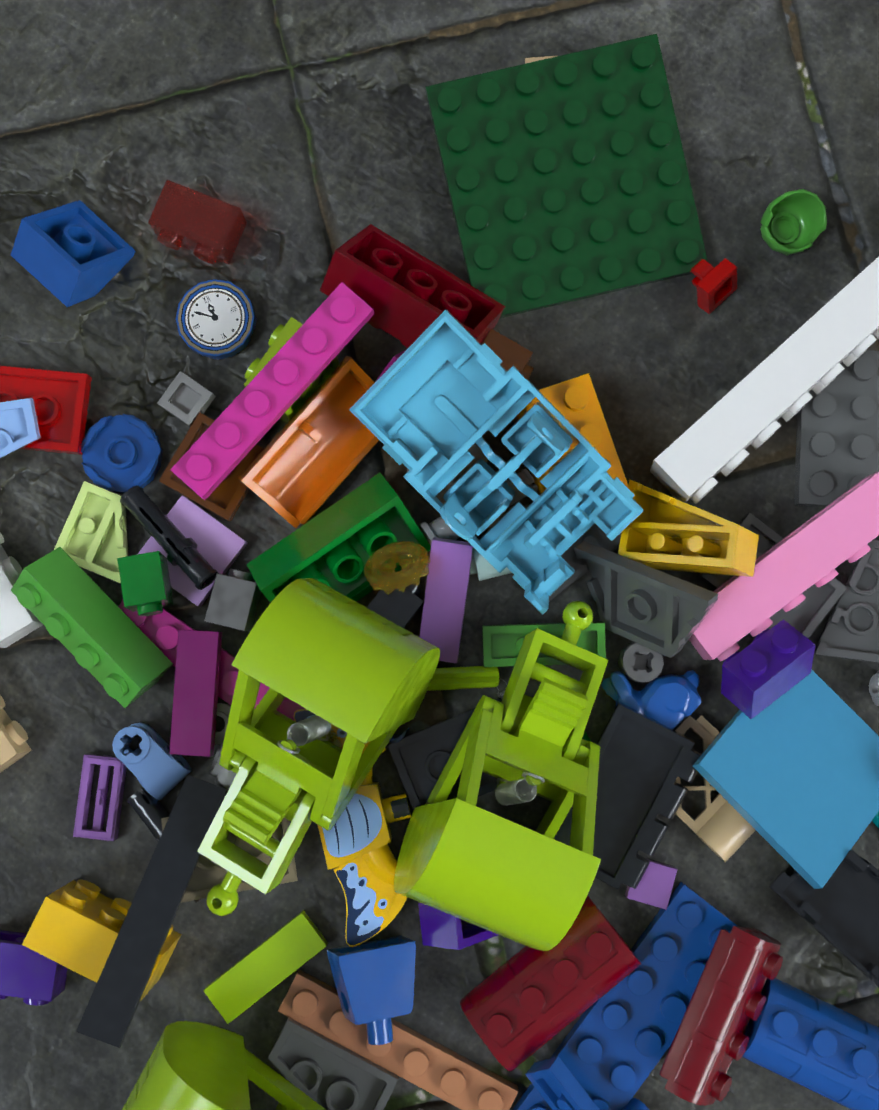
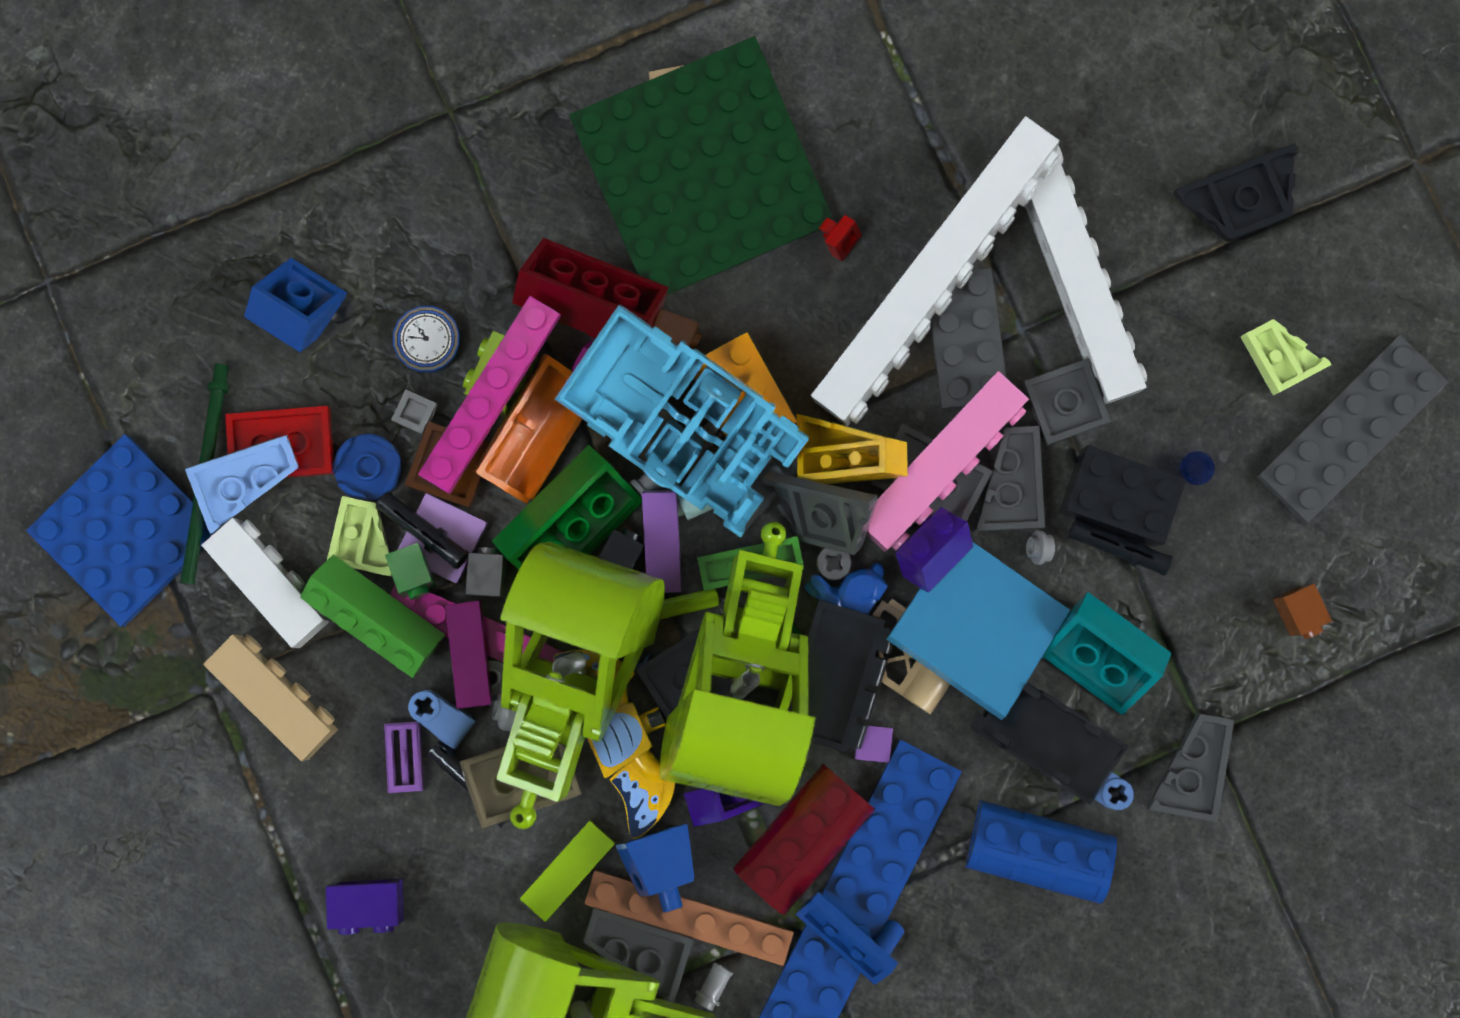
camera: 15 degrees left, 0 degrees up
yellow brick [22,880,182,1001] -> none
black tile [76,775,227,1048] -> none
clear red brick [148,180,247,265] -> none
clear yellow gear [364,541,431,595] -> none
dark red container [659,926,783,1106] -> none
bright green hair [760,189,827,255] -> none

